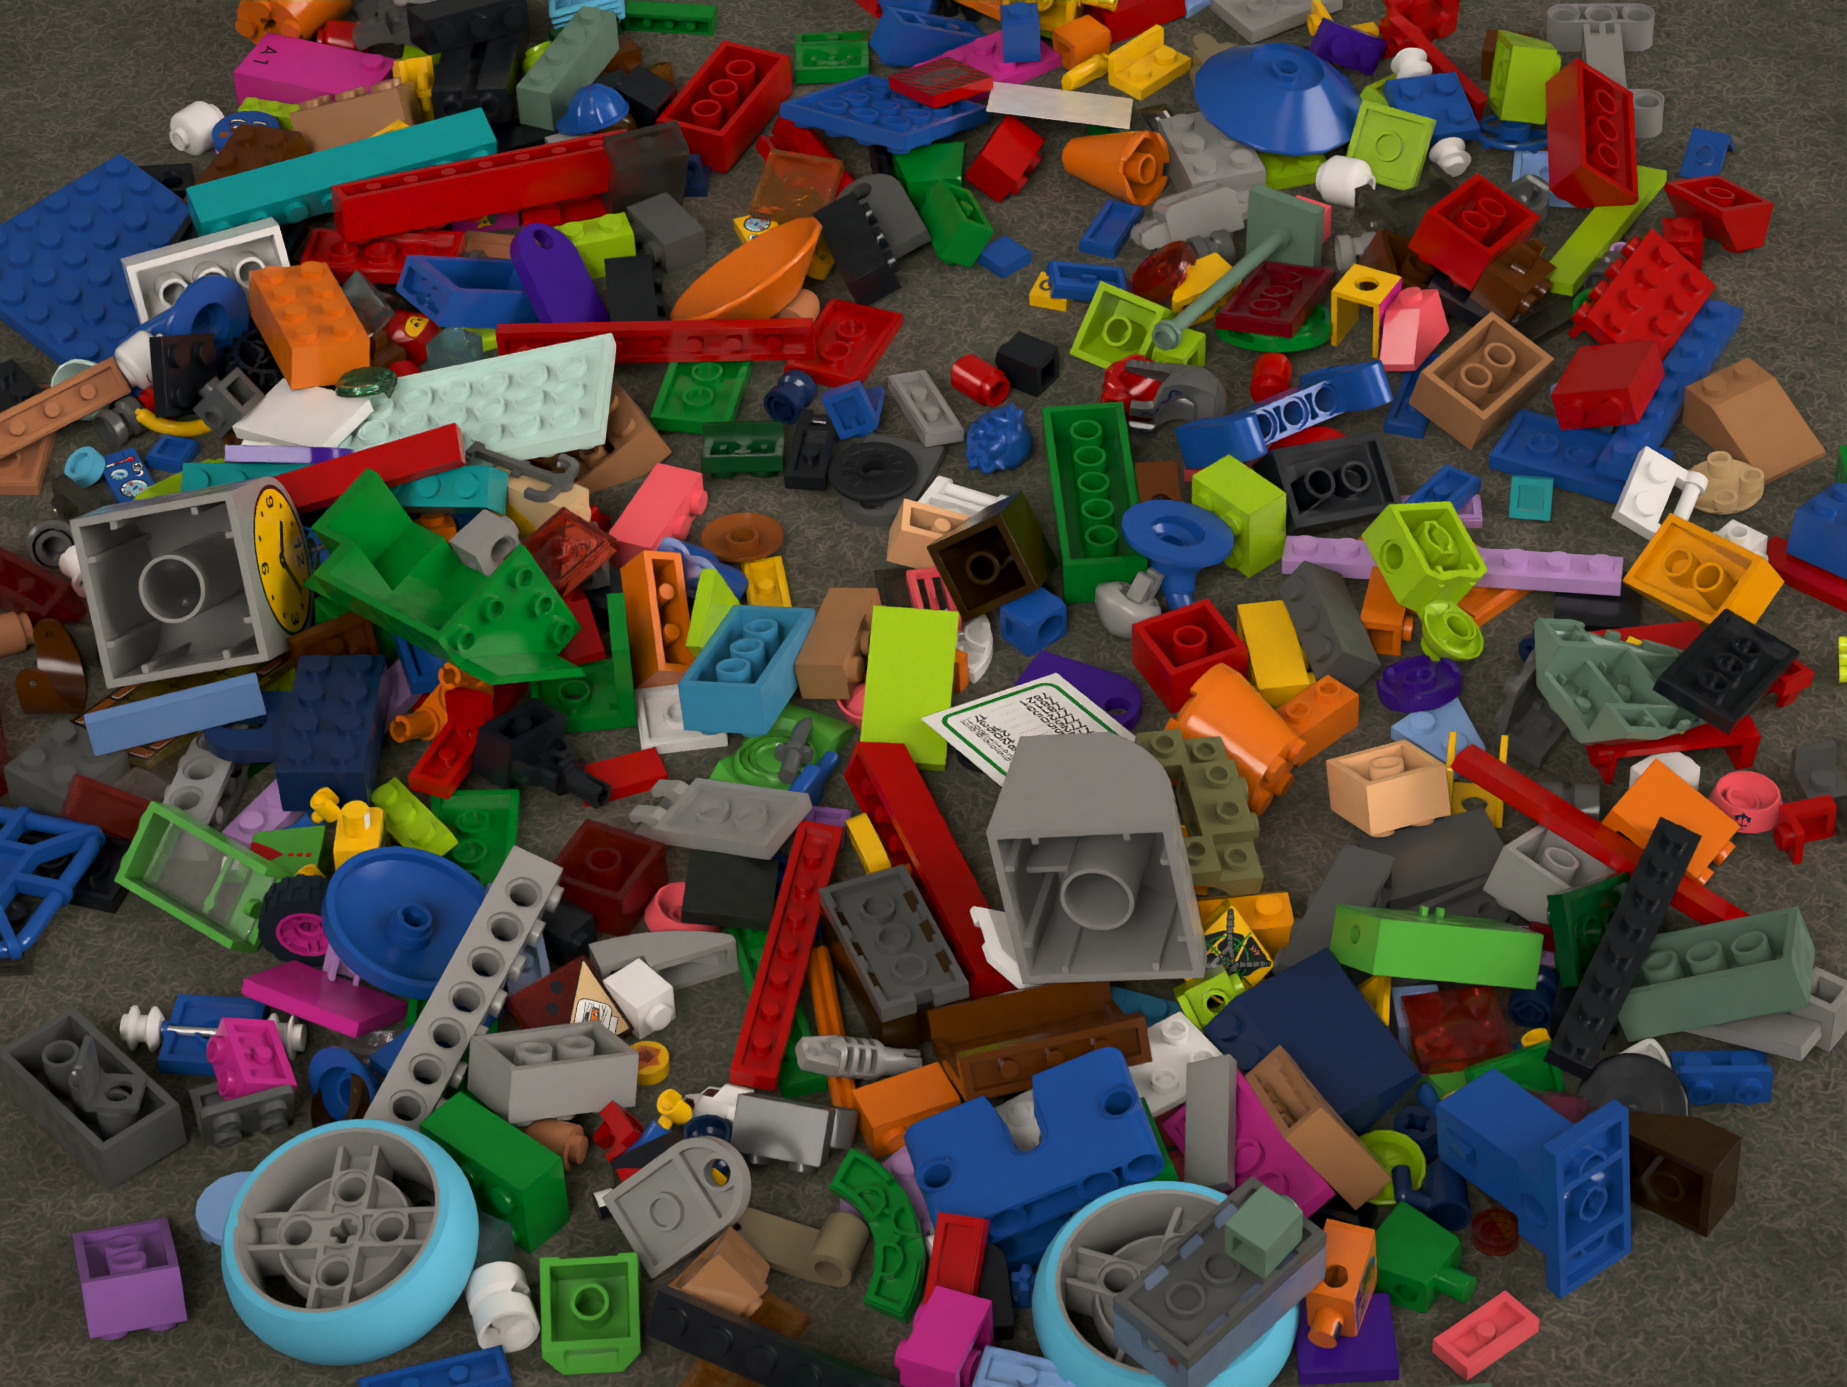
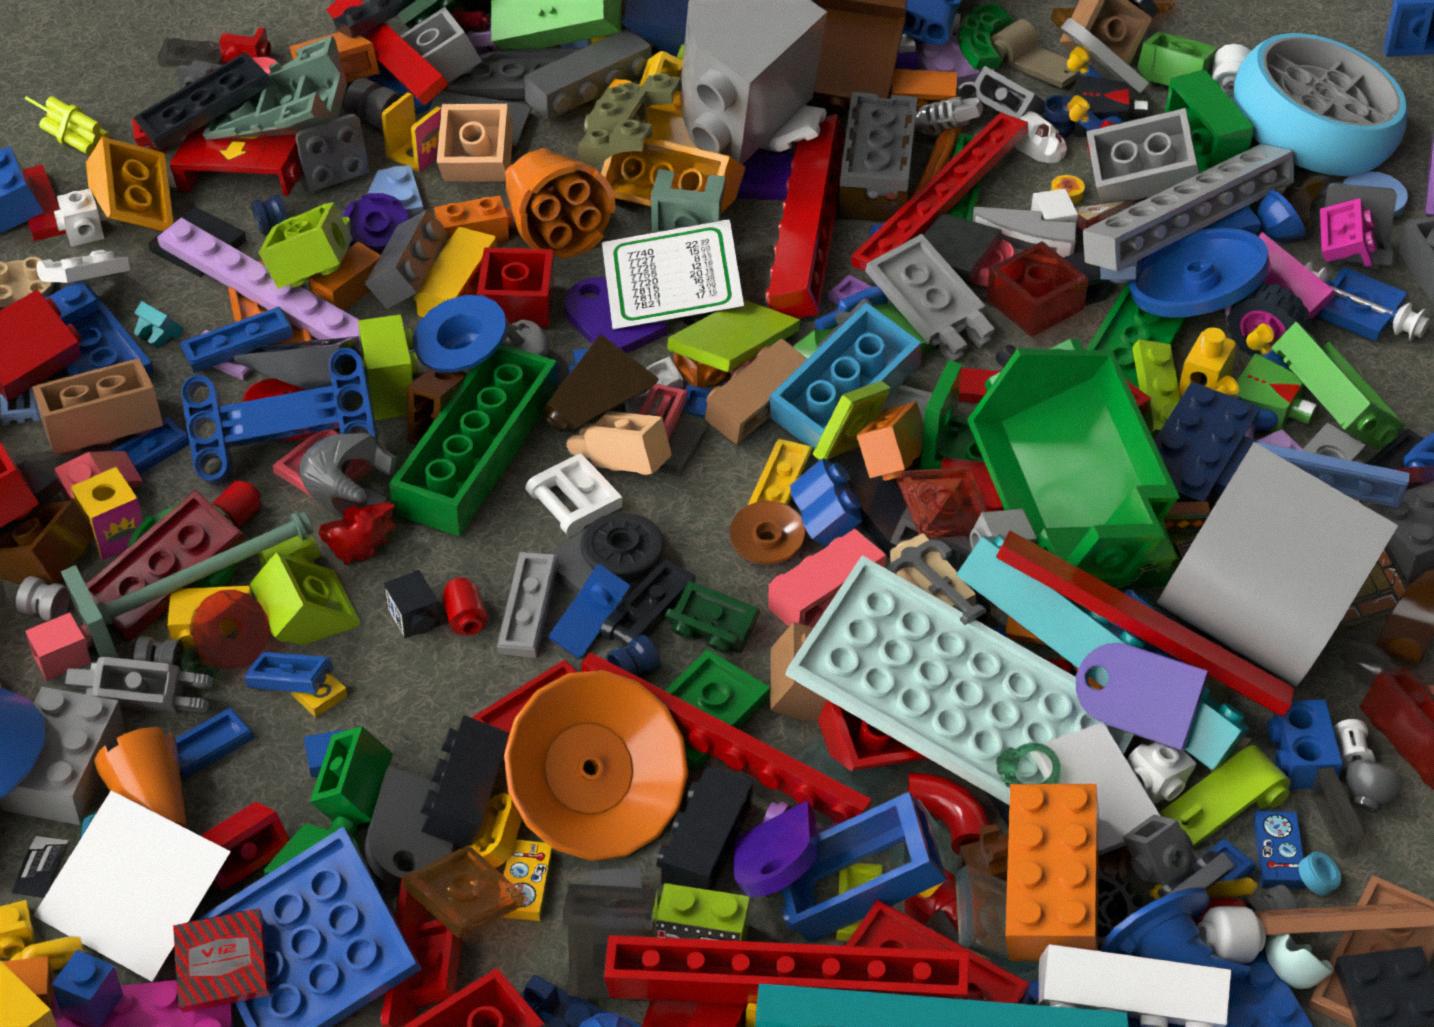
camera: 155 degrees left, 5 degrees up
yellow beam [844,813,892,875] -> none
blue hair [966,403,1034,475] -> none

